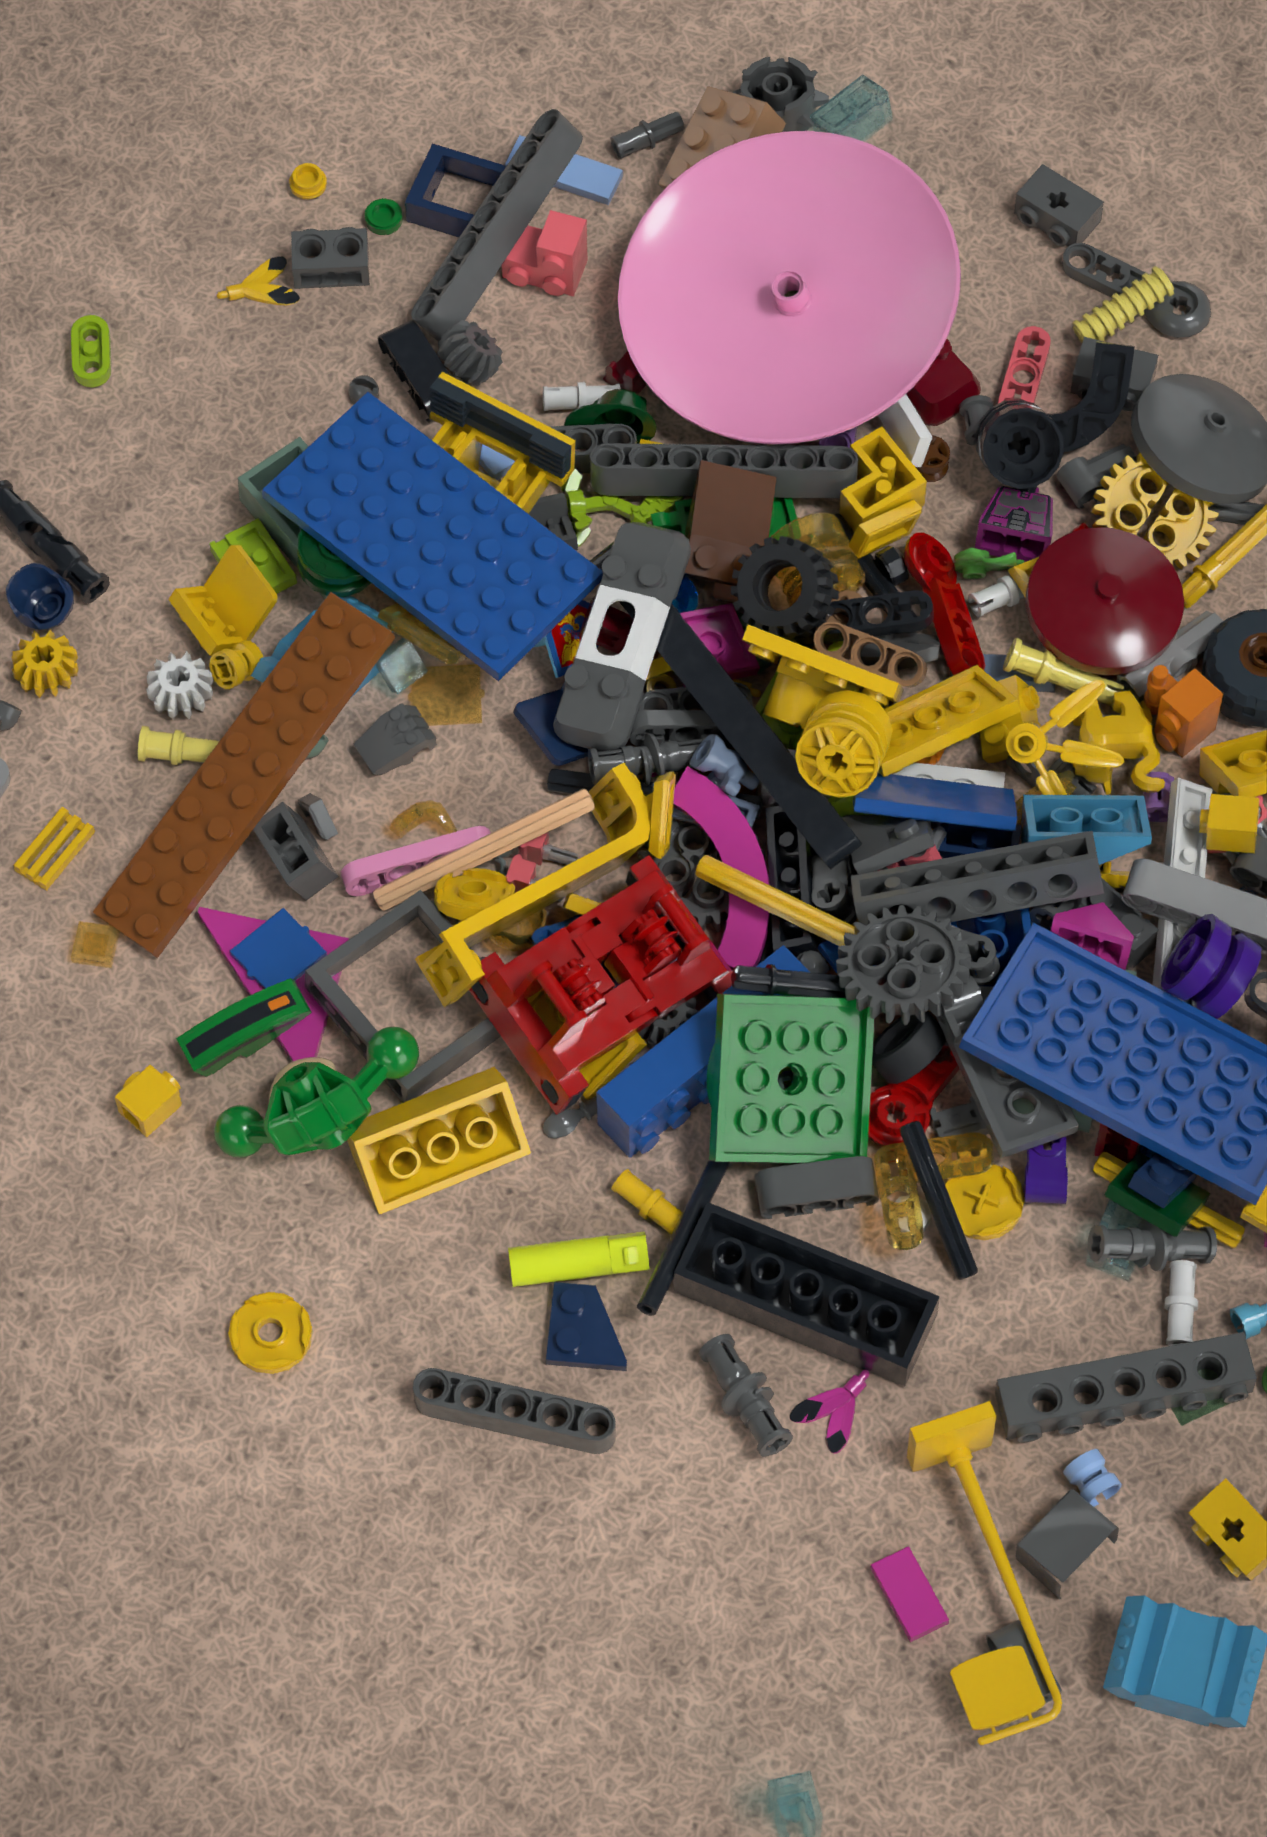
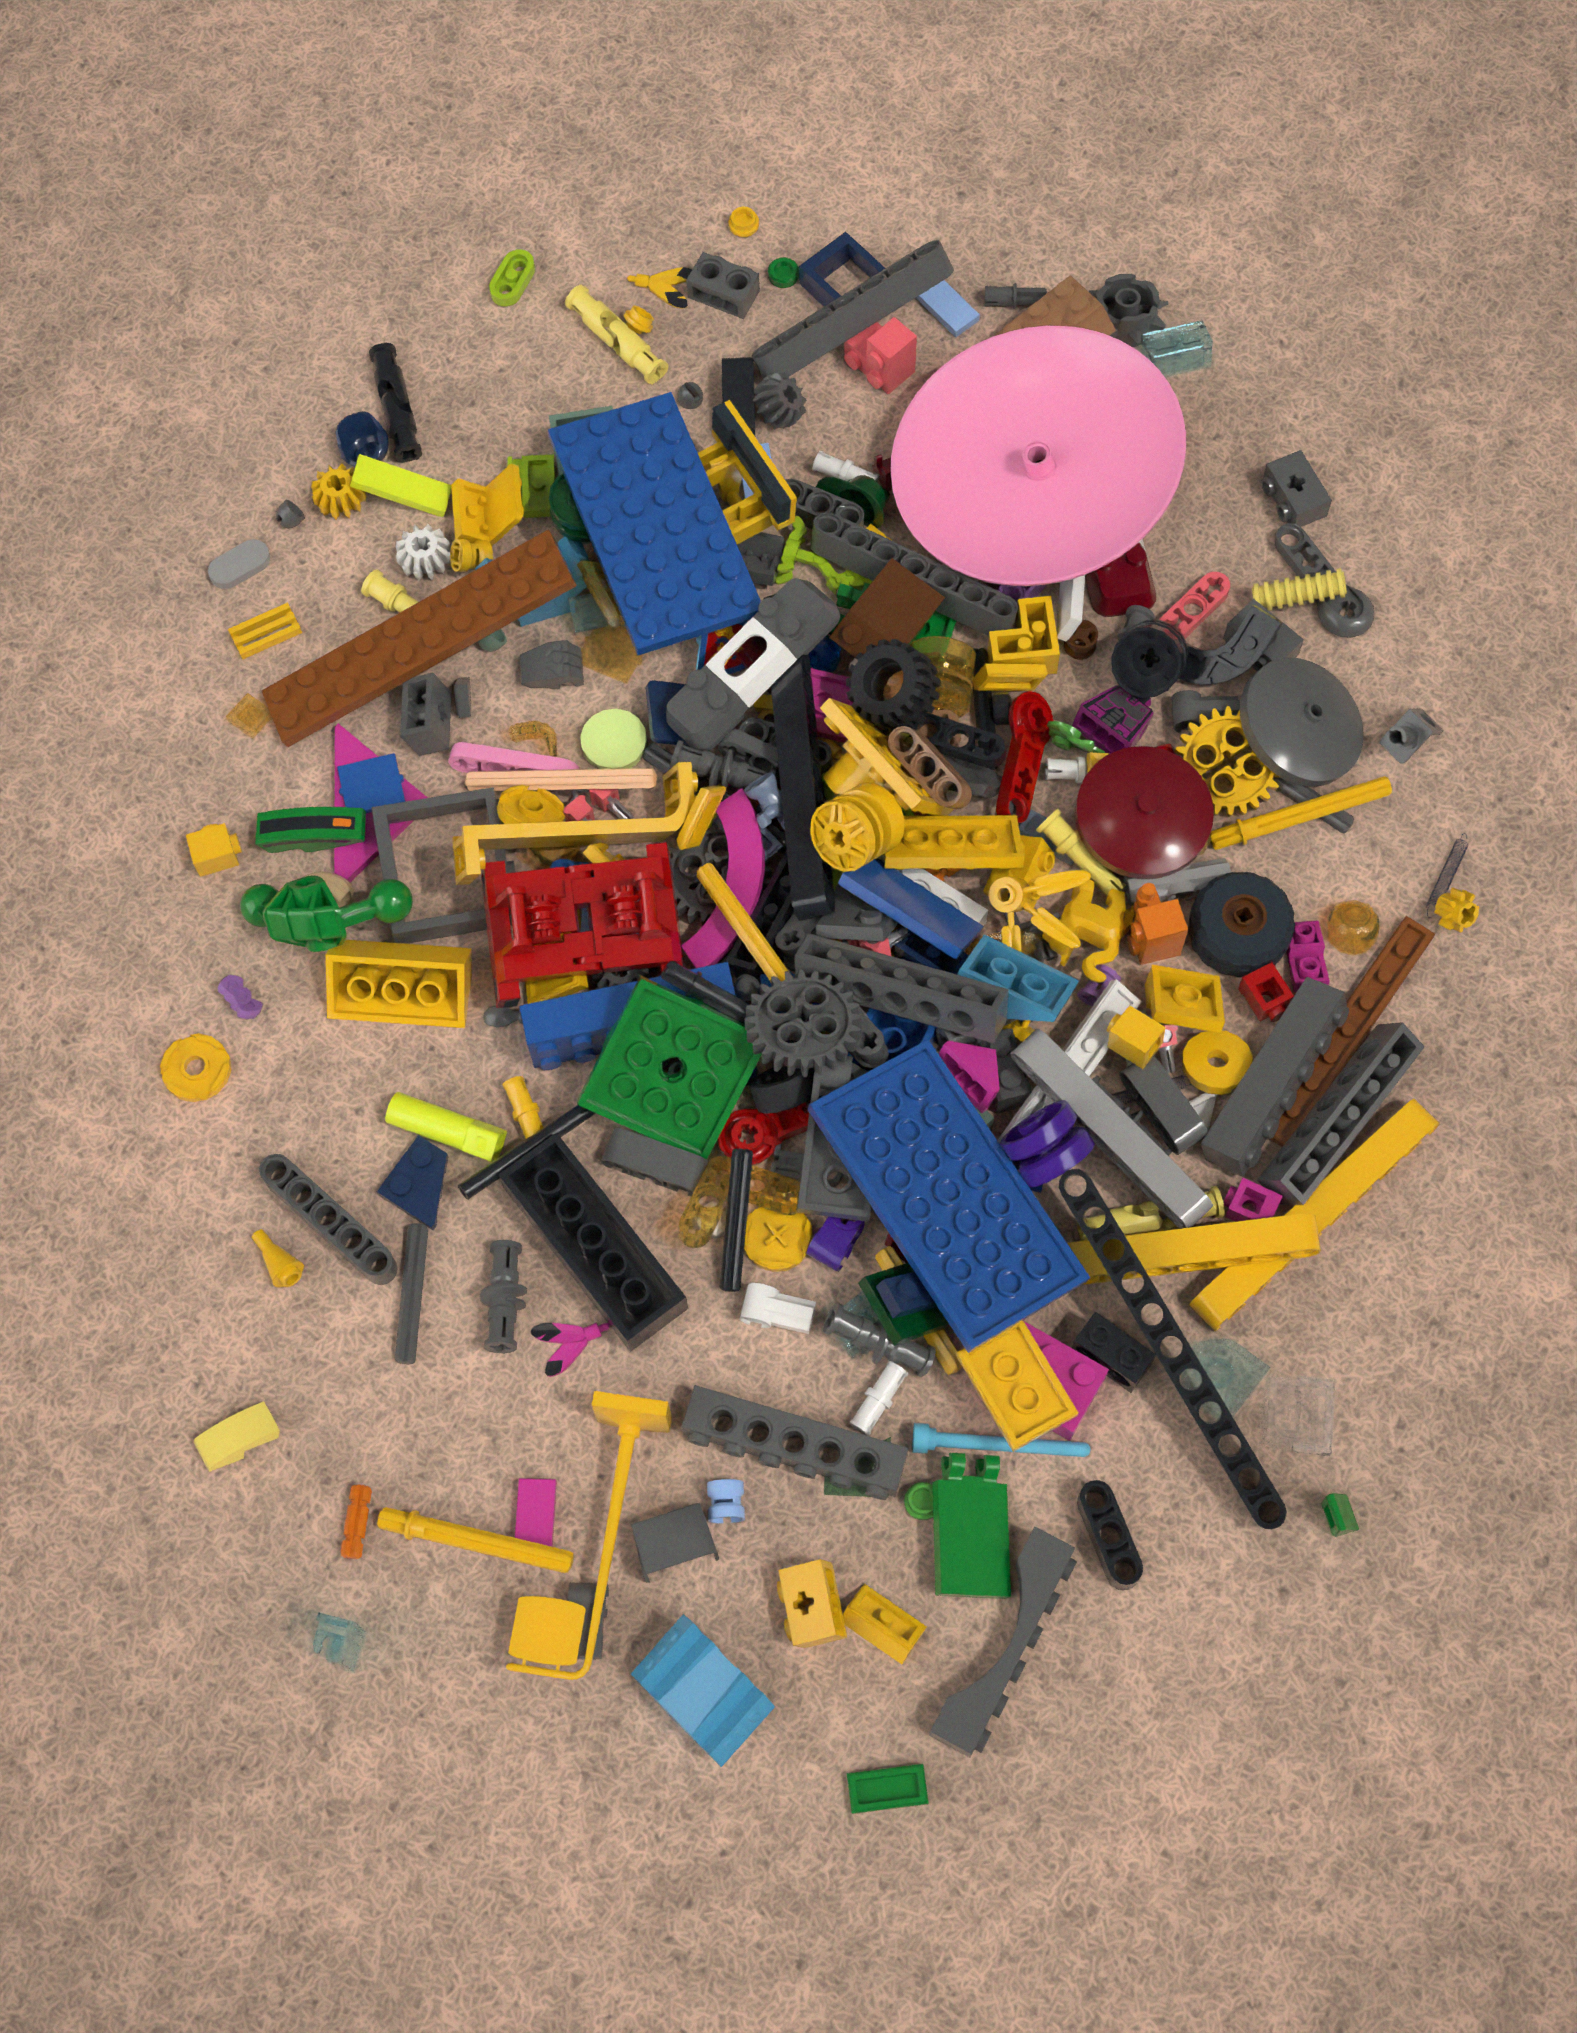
camera: 30 degrees right, 5 degrees up
none -> light yellow slope [194,1401,280,1472]
none -> medium lavender piece [218,975,263,1019]
none -> yellow cone [251,1229,304,1288]
none -> orange axle [340,1484,372,1559]
none -> neon yellow tile [350,454,452,517]
none -> yellow axle [377,1507,574,1573]
none -> dark grey axle [395,1223,428,1365]
none -> light yellow piece [565,285,669,385]
none -> yellowish green tile [580,708,648,769]
none -> yellow plate [623,305,654,334]
none -> white piece [739,1283,816,1334]

